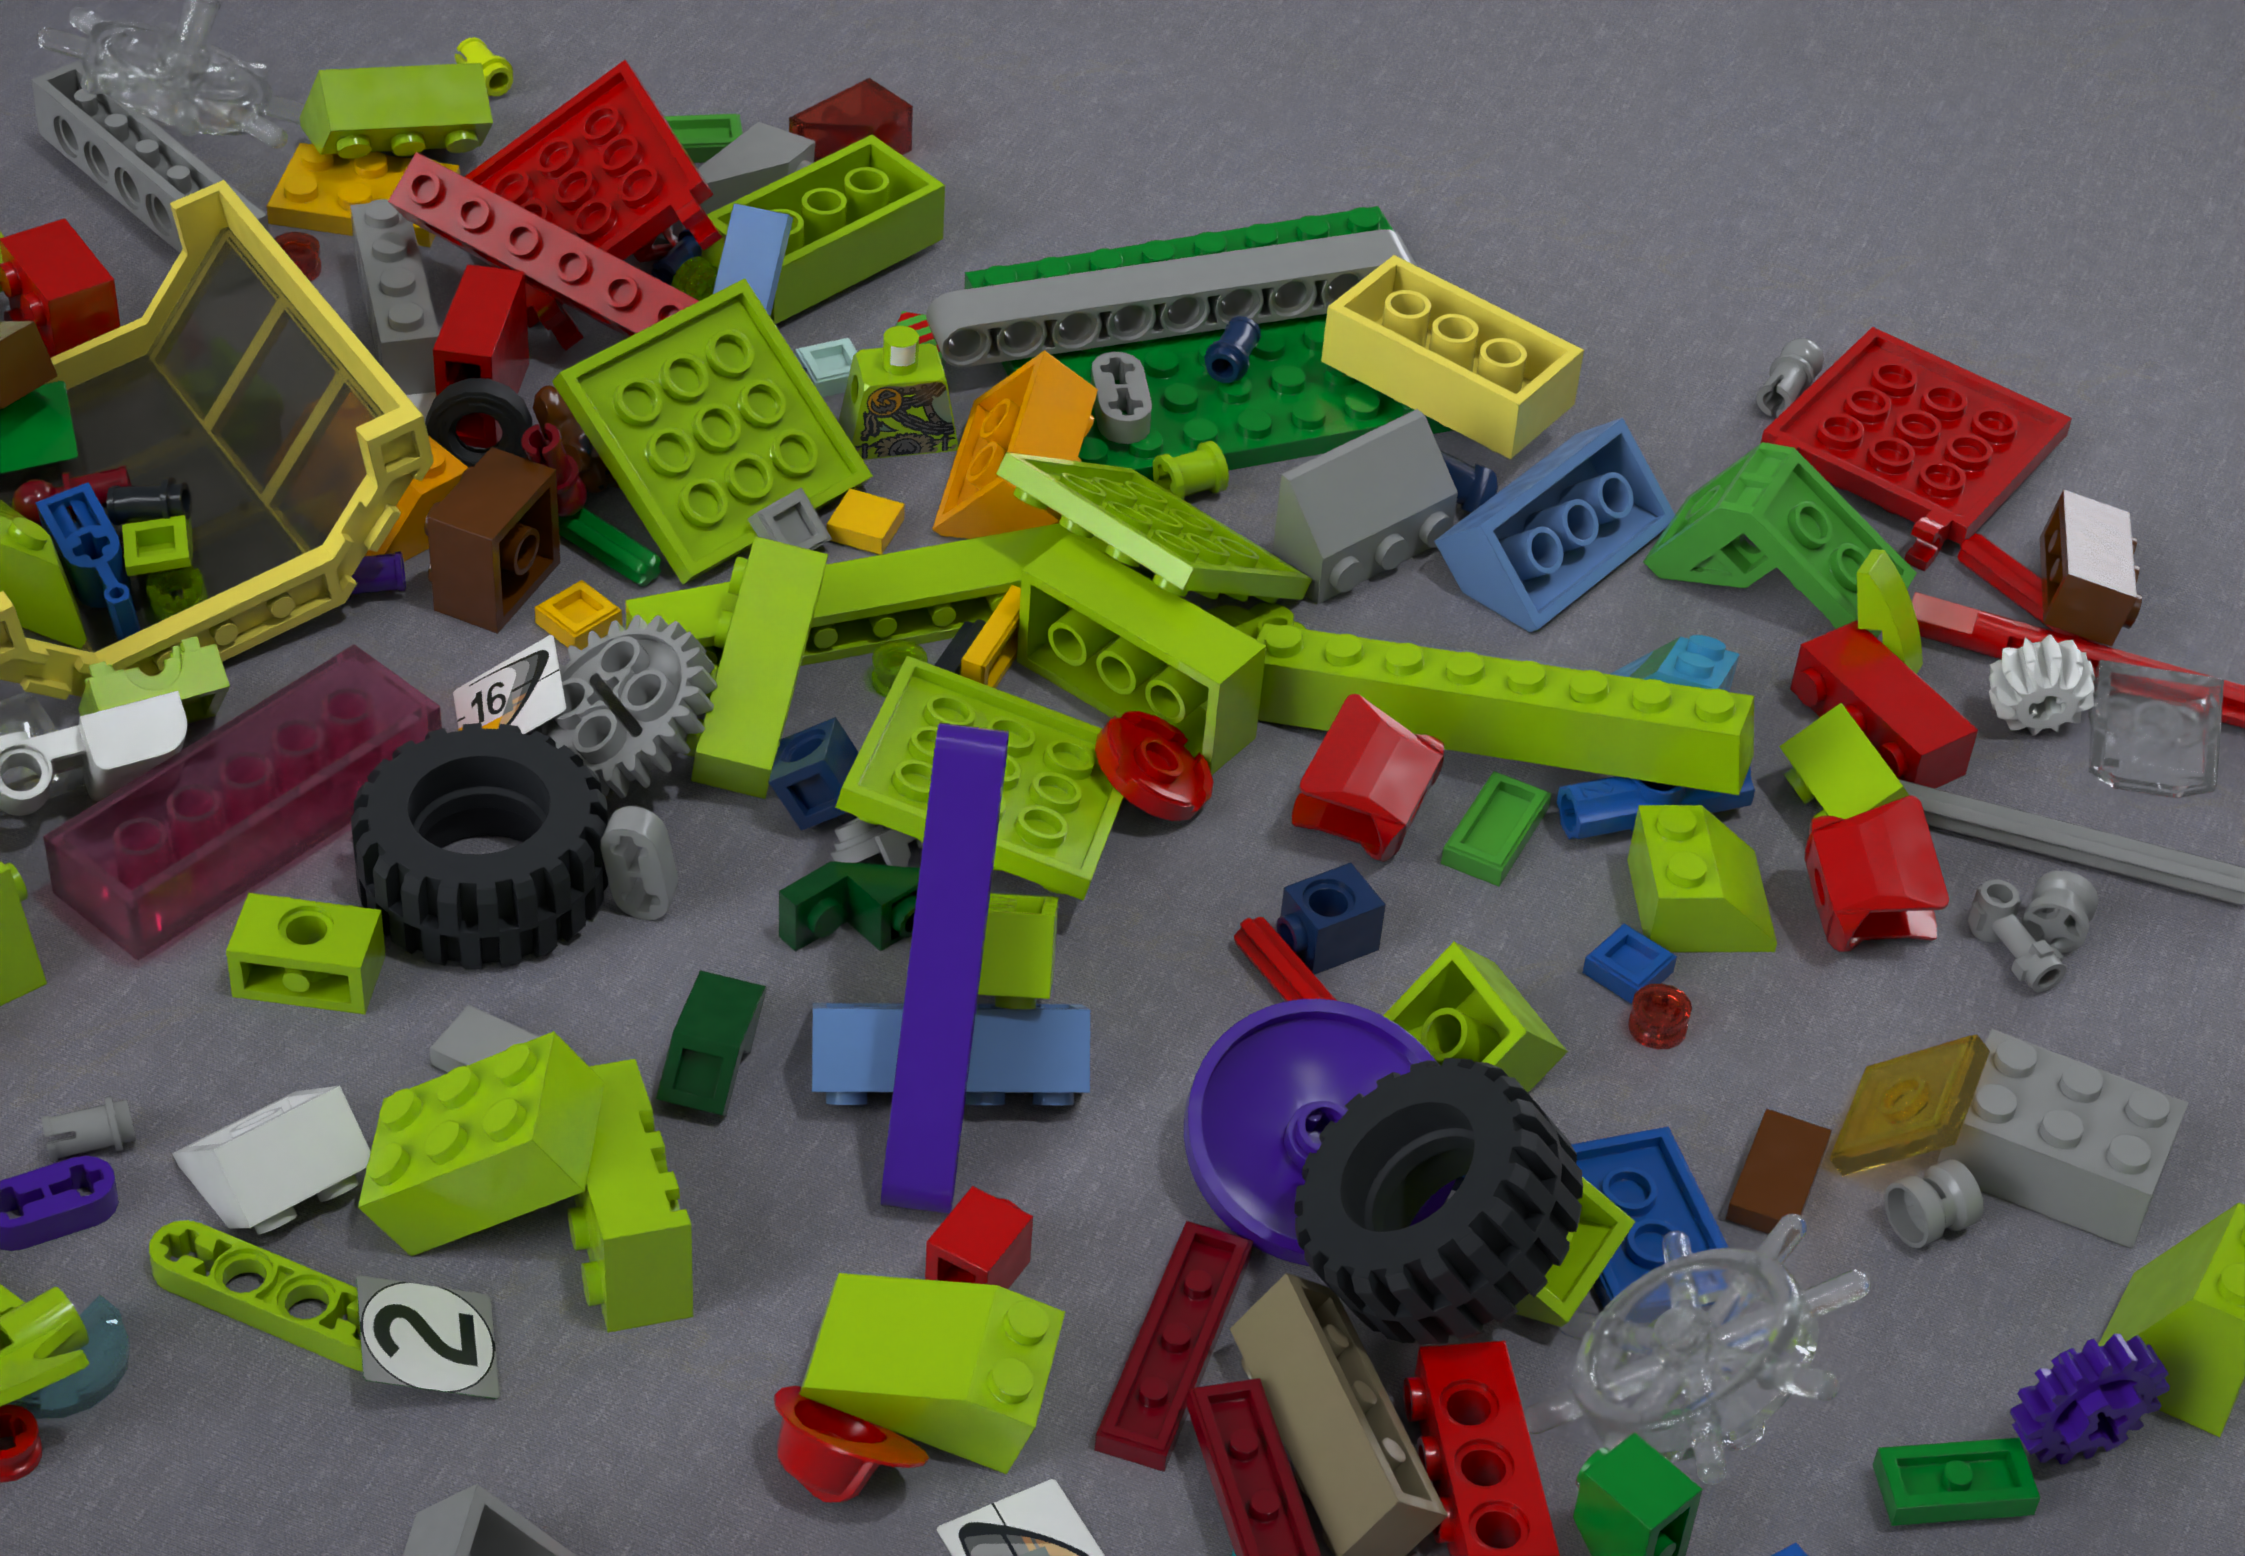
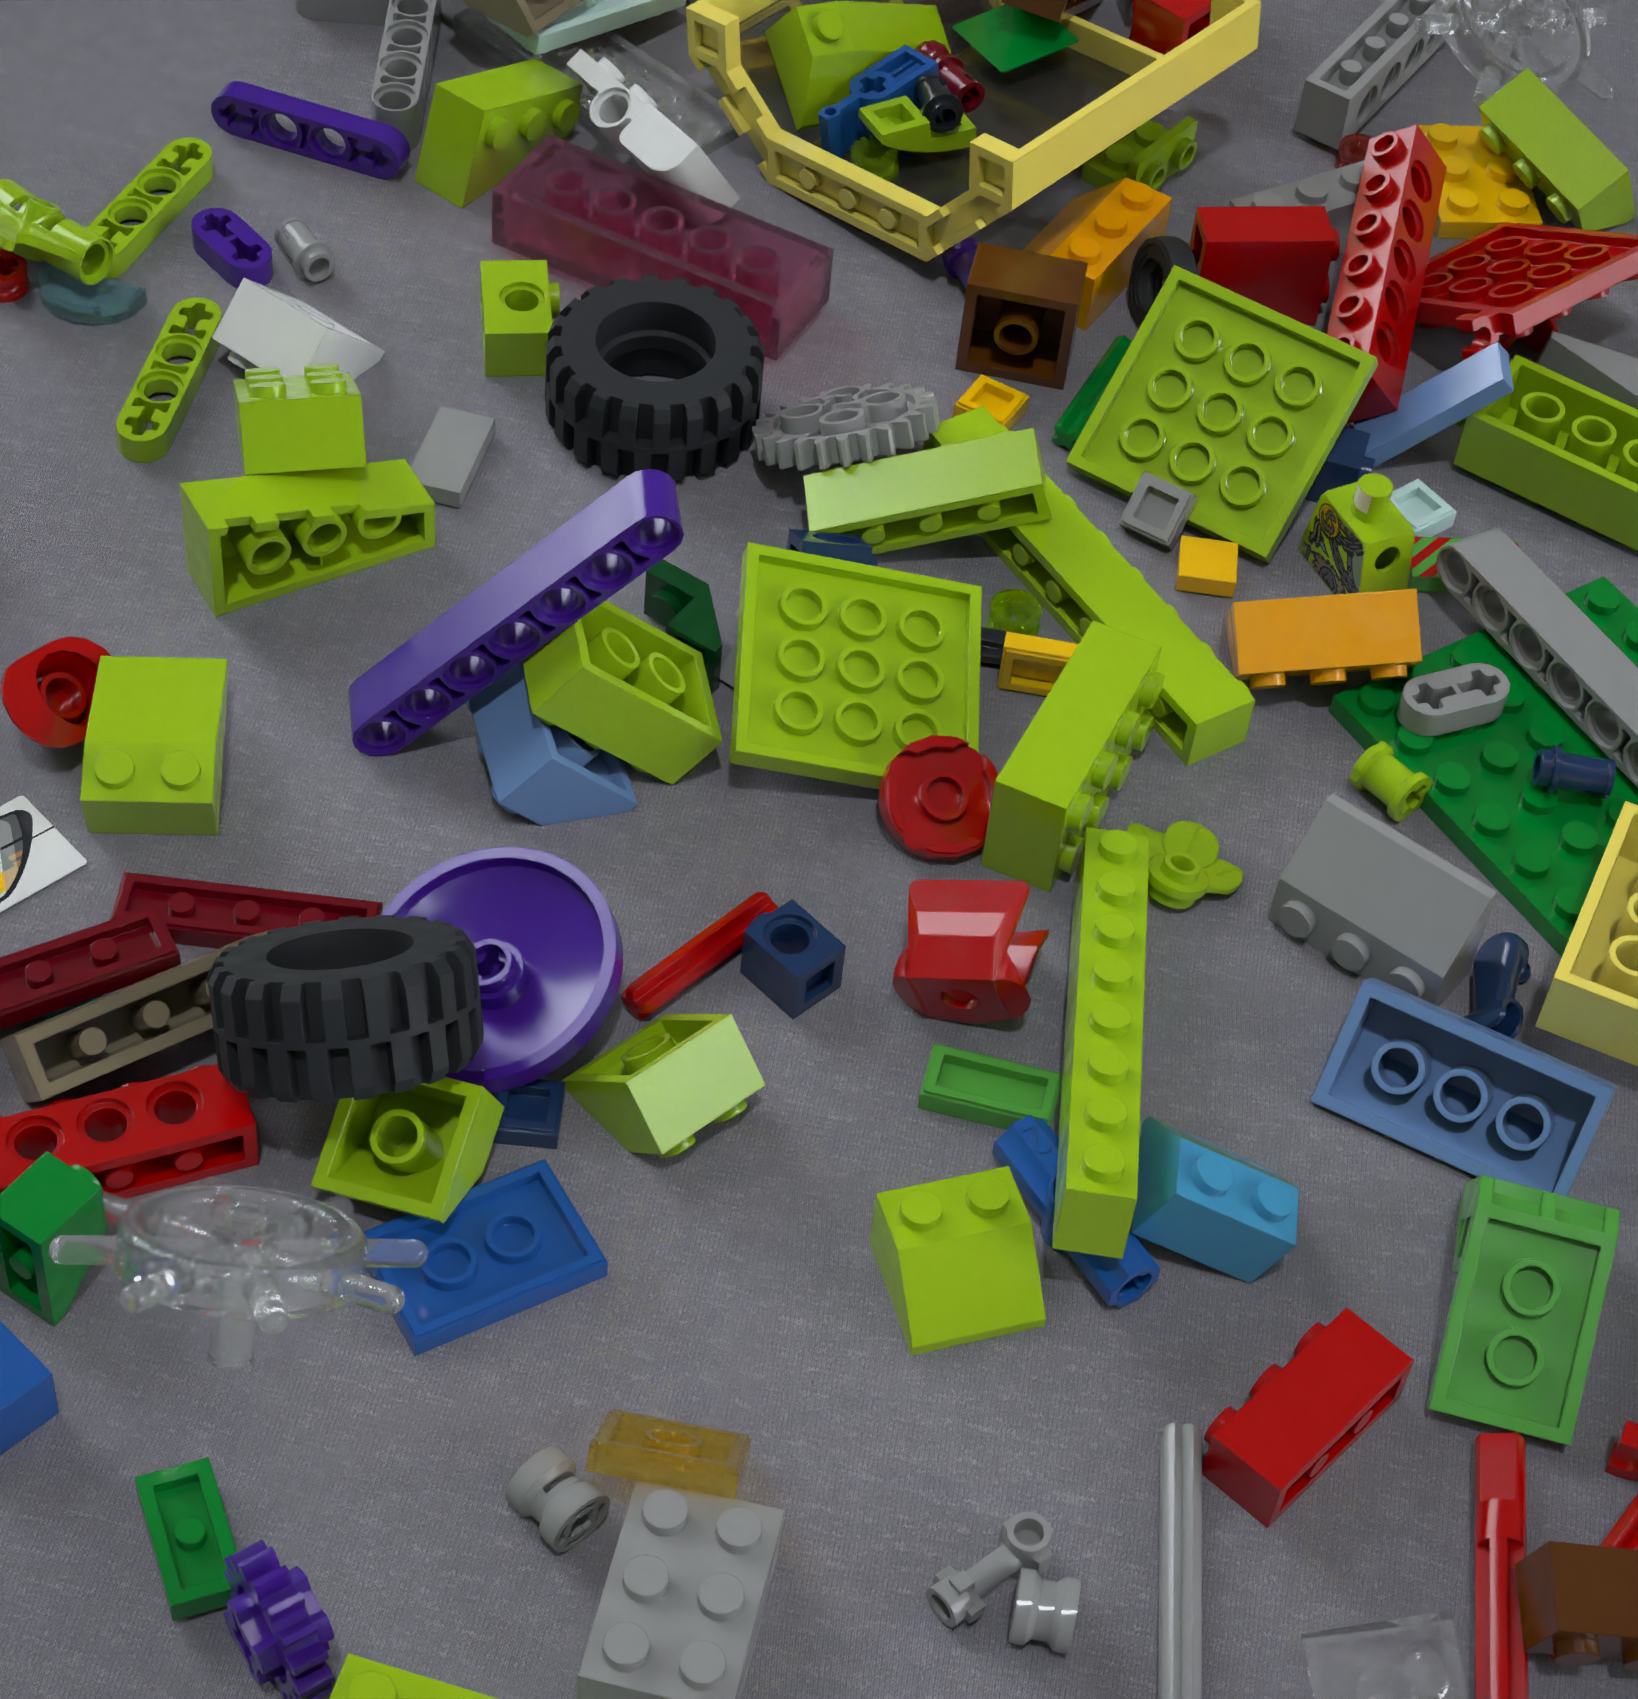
camera: 75 degrees right, 5 degrees up
lime brick [78,636,230,724] -> none
sticker [356,1275,500,1399] -> none
sticker [453,635,566,734] -> none
dark red pin [521,423,587,518] -> none
light grey beam [601,806,678,920] -> none
dark green slope [656,970,767,1116] -> none
red brick [925,1186,1033,1289] -> none
lime plate [996,452,1313,604] -> none
blue tile [1582,923,1677,1006] -> none
clear red bush [1628,983,1692,1050] -> none
reddish brown tile [1725,1108,1832,1242] -> none
lime brick [1779,703,1909,819] -> none
red piece [1804,795,1949,952] -> none
lime slope [1857,549,1923,674] -> none
white gear [1989,634,2095,736] -> none

